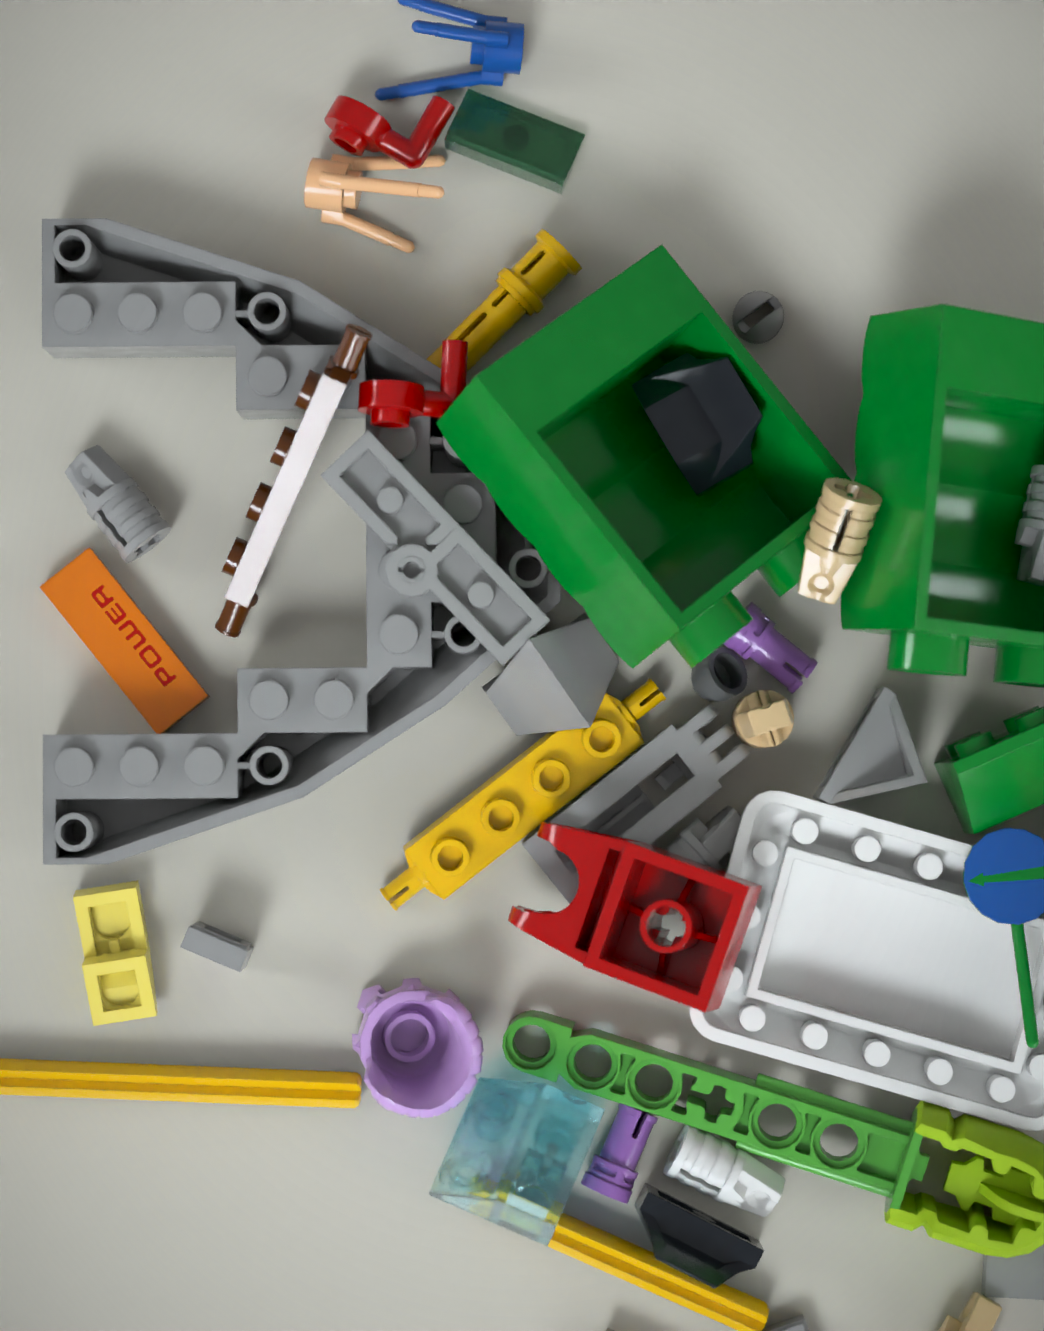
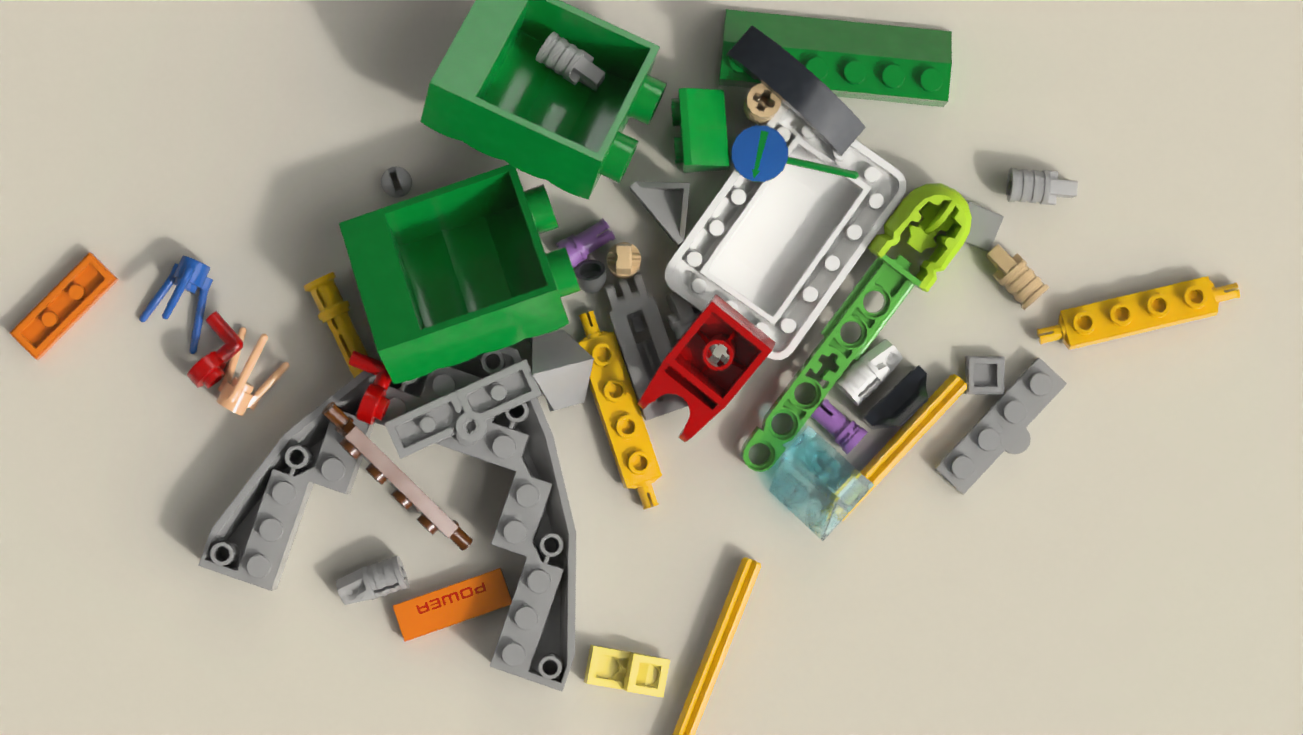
camera: 70 degrees left, 0 degrees up
light grey tile [180,921,254,972] -> none
lavender hair [352,978,484,1118] -> none
clear green slope [444,88,585,194] -> none
black slope [631,352,763,497] -> none
tan hinge [798,478,882,605] -> none

